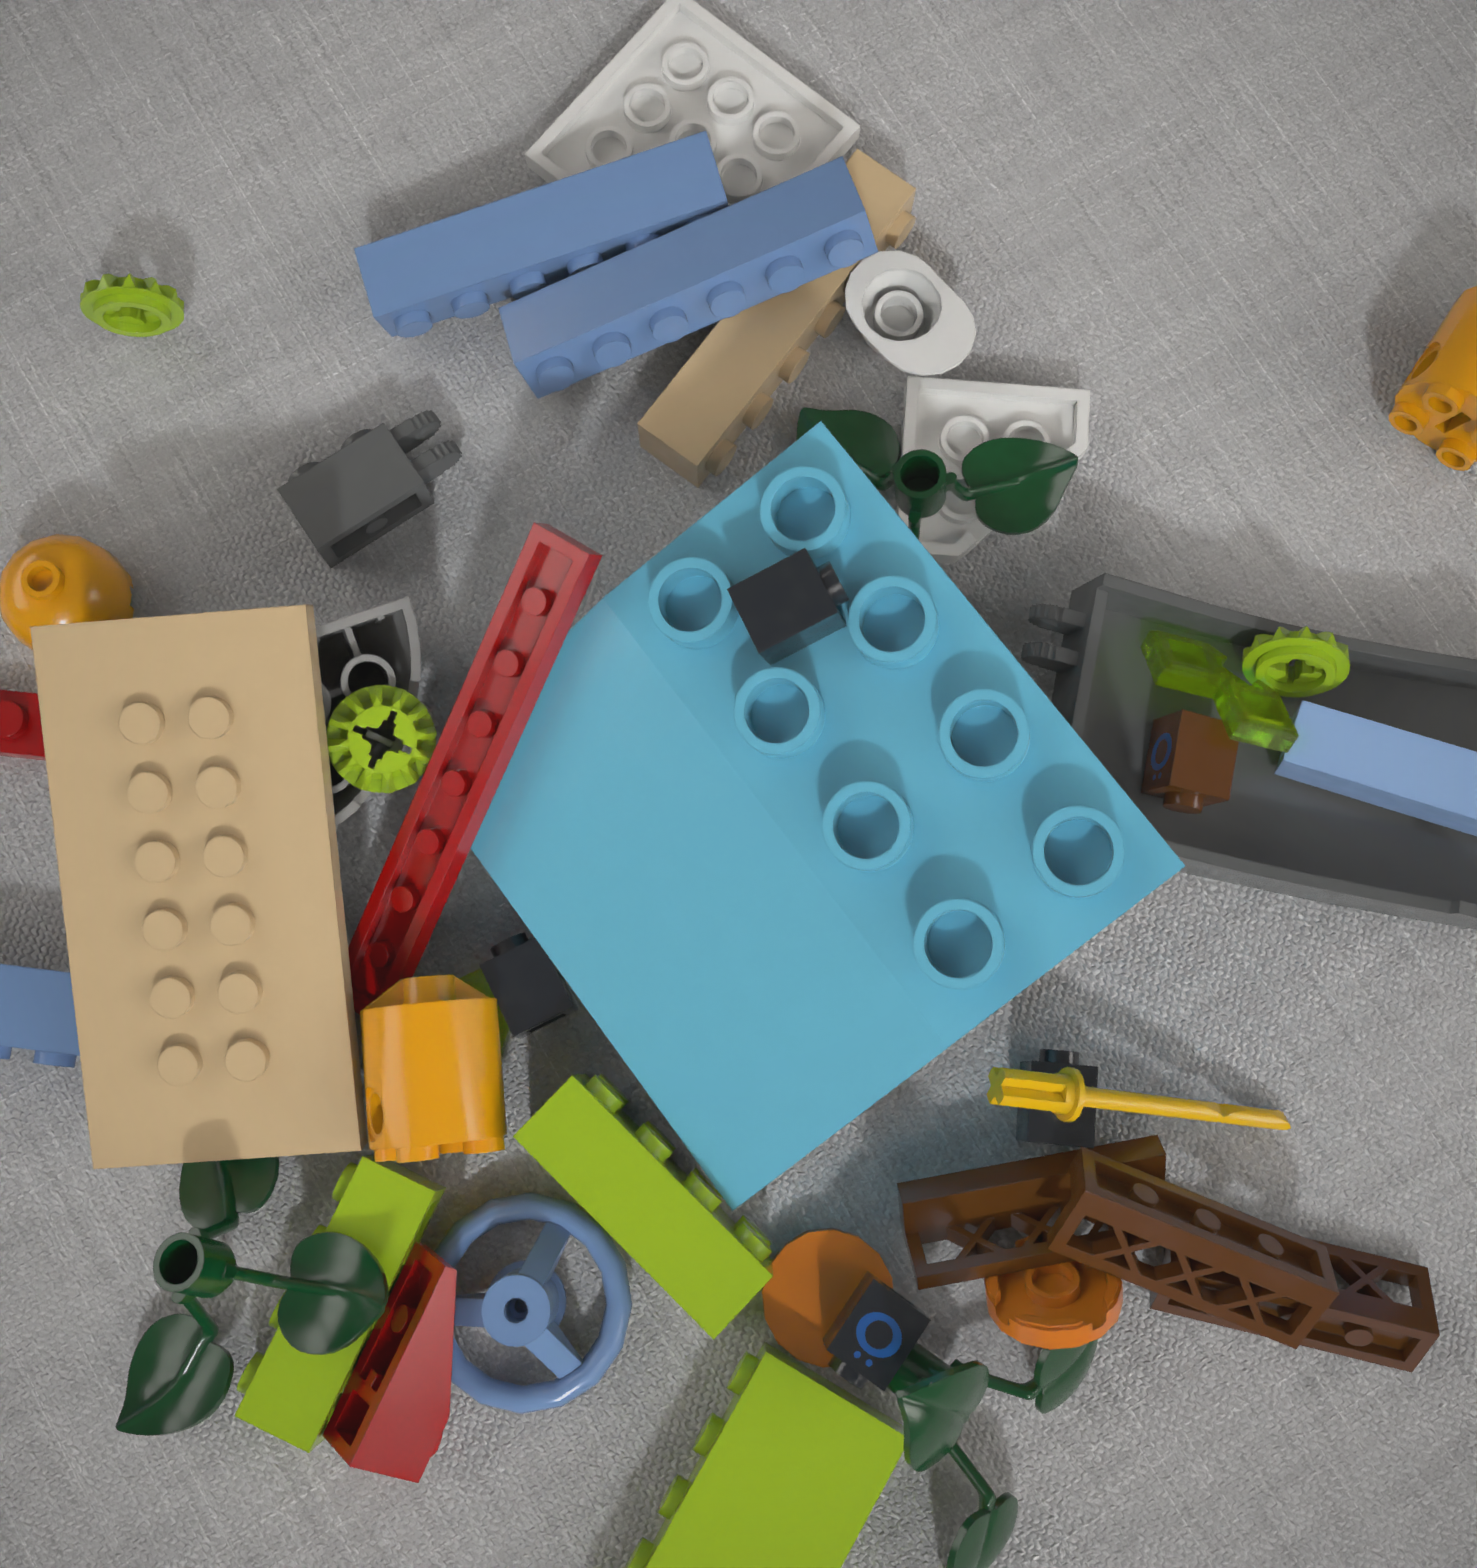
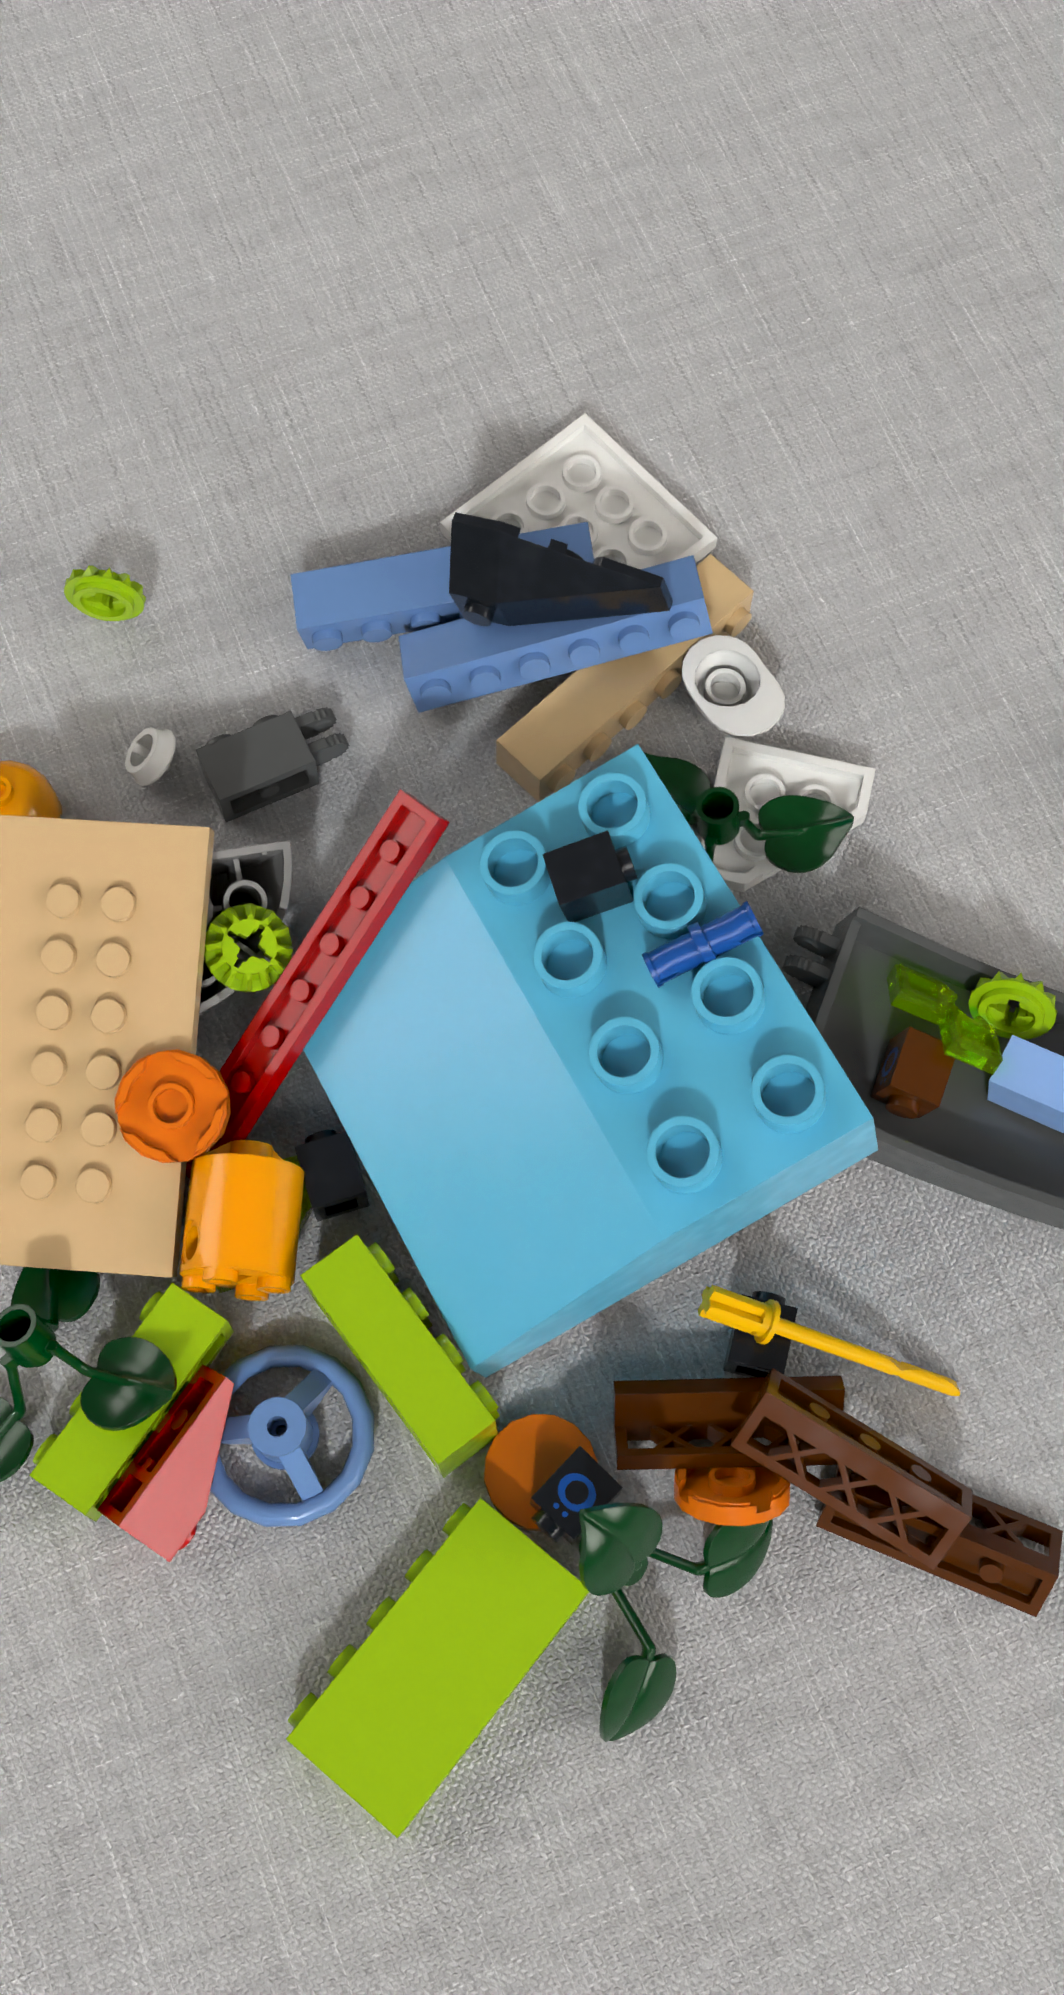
camera: 10 degrees right, 10 degrees down
none -> orange tile [115,1049,231,1163]
none -> white hat [125,727,176,787]
none -> black wedge [449,512,673,626]
none -> blue pin [642,901,764,988]

